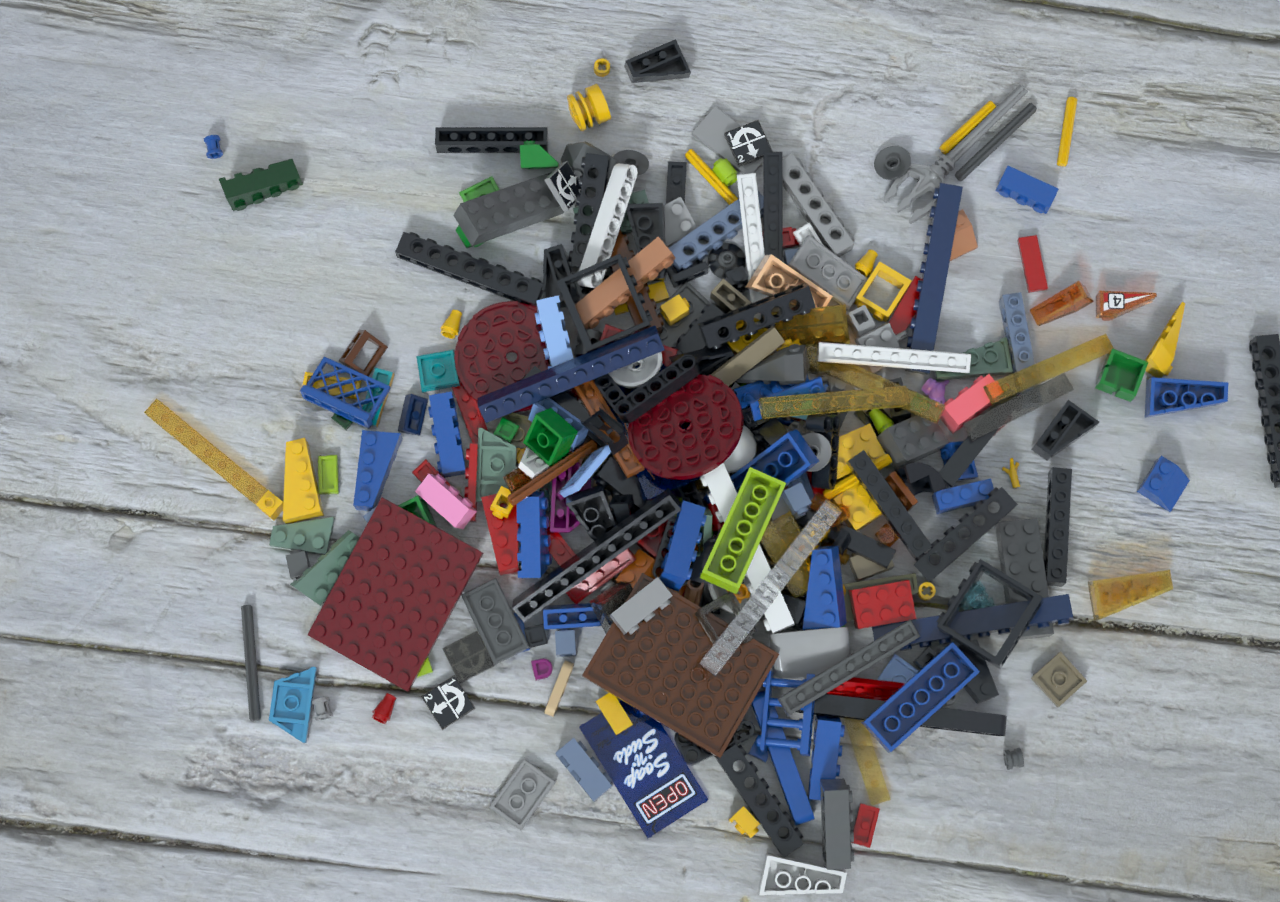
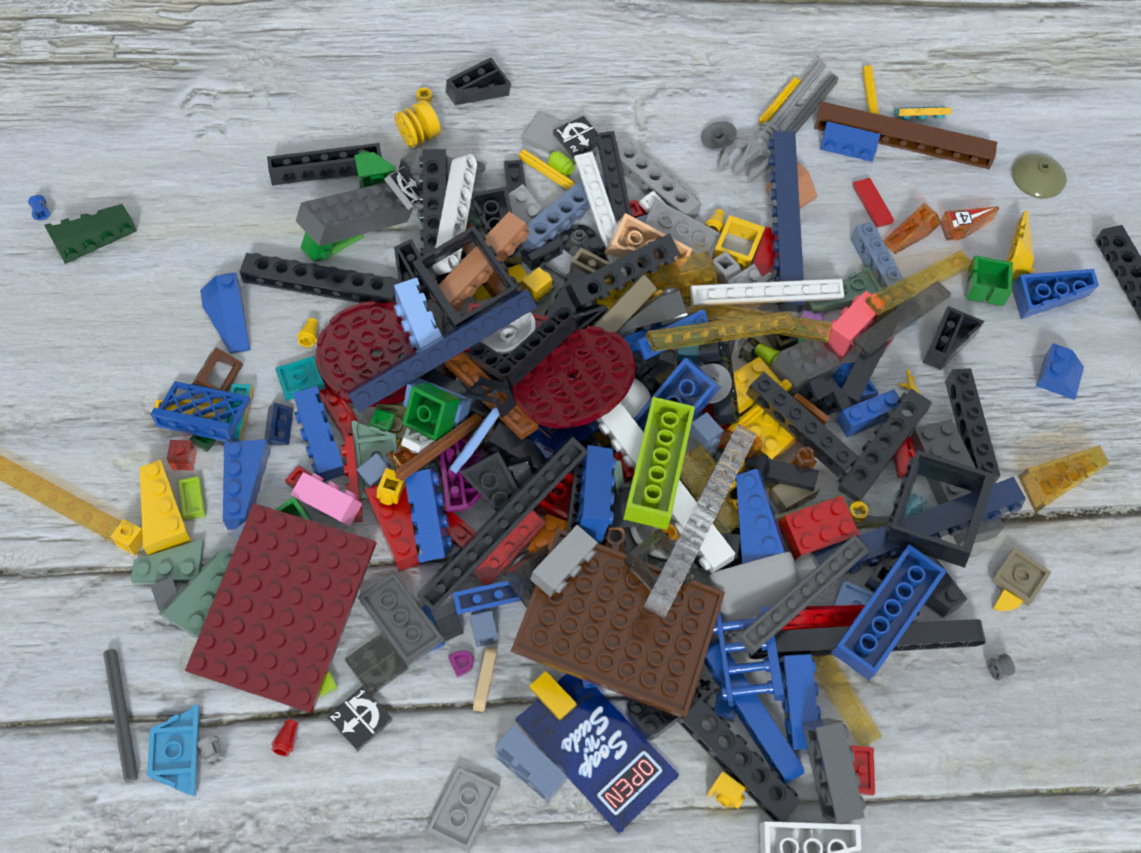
camera: 15 degrees left, 15 degrees down
none -> clear red brick [166,440,197,471]
none -> blue wedge [200,272,250,354]
none -> sand blue brick [356,454,391,487]
none -> reddish brown brick [814,101,997,169]
none -> pearl gold plate [894,106,952,119]
none -> red plate [894,437,919,478]
none -> yellow tile [993,589,1023,612]
none -> olive dish [1012,154,1067,199]

